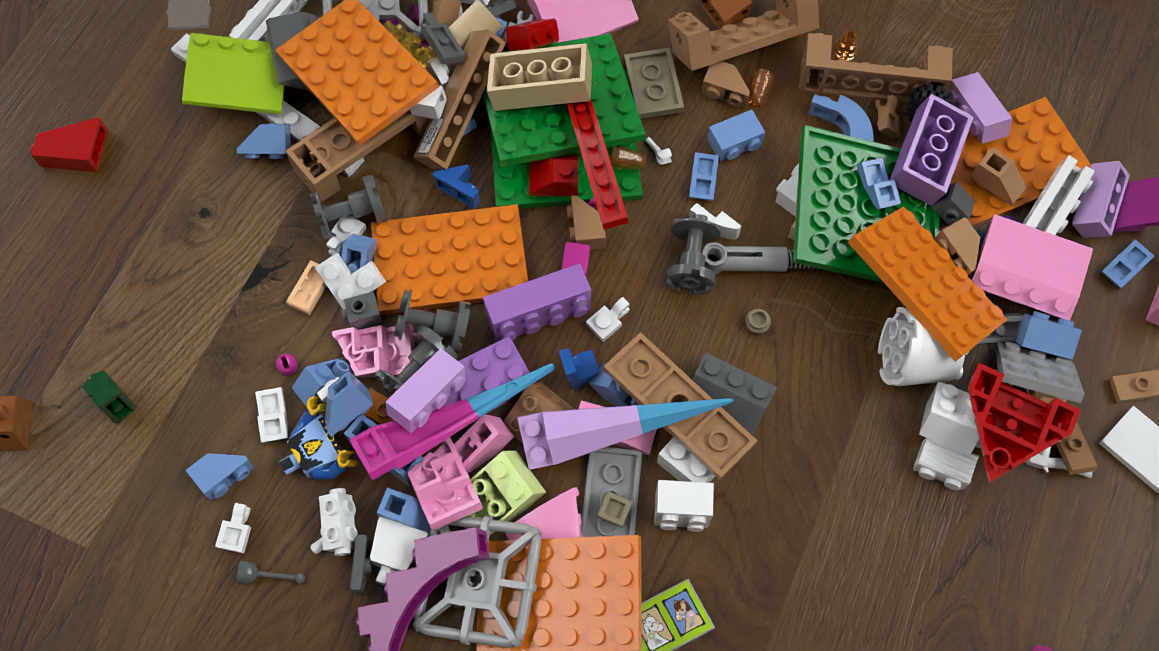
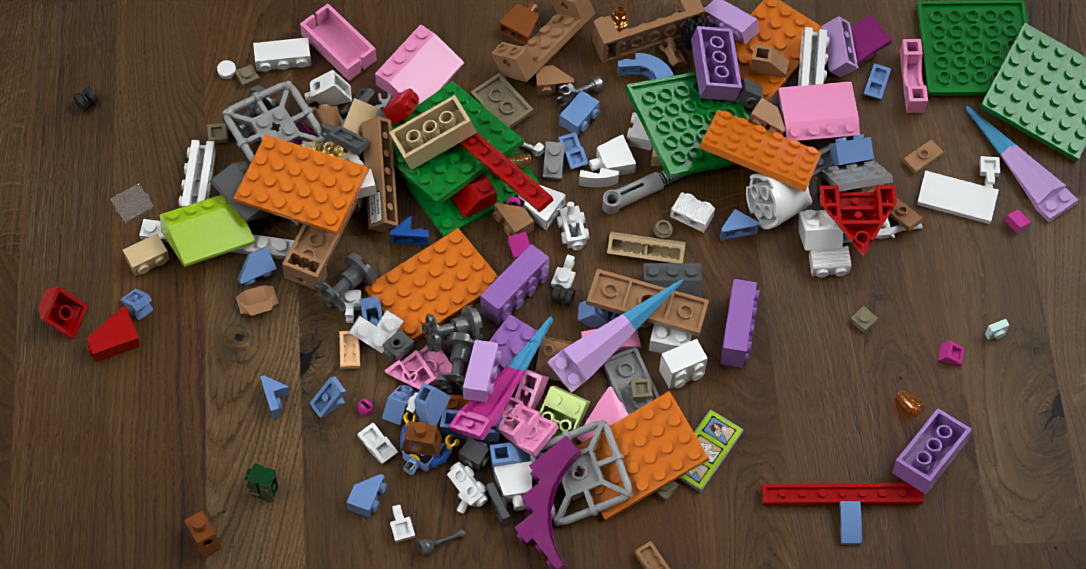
camera: 30 degrees left, 5 degrees down
blue slope [559,348,599,390] -> none
dark grey piece [665,214,721,295] -> none
clear orange cone [749,69,774,107] -> none
medium blue slope [857,158,901,210] -> none
none -> red slope [38,286,88,339]
none -> medium blue slope [120,288,153,320]
none -> tan brick [123,233,170,276]
none -> medium nougat slope [236,285,279,316]
none -> medium blue slope [260,376,290,419]
none -> medium blue slope [309,377,346,418]
none -> dark orange torso [401,421,442,457]
none -> dark grey brick [458,437,491,472]
none -> white torso [518,185,566,230]
none -> light grey plate [543,141,565,180]
none -> pearl dark grey wheel [551,284,575,308]
none -> flat silver bar [556,76,603,109]
none -> white brick [557,202,589,250]
none -> white torso [589,135,636,176]
none -> tan brick [607,232,686,263]
none -> white brick [670,192,715,233]
none -> medium blue slope [720,209,759,241]
none -> medium lavender brick [720,279,759,368]
none -> dark tan plate [850,306,878,333]

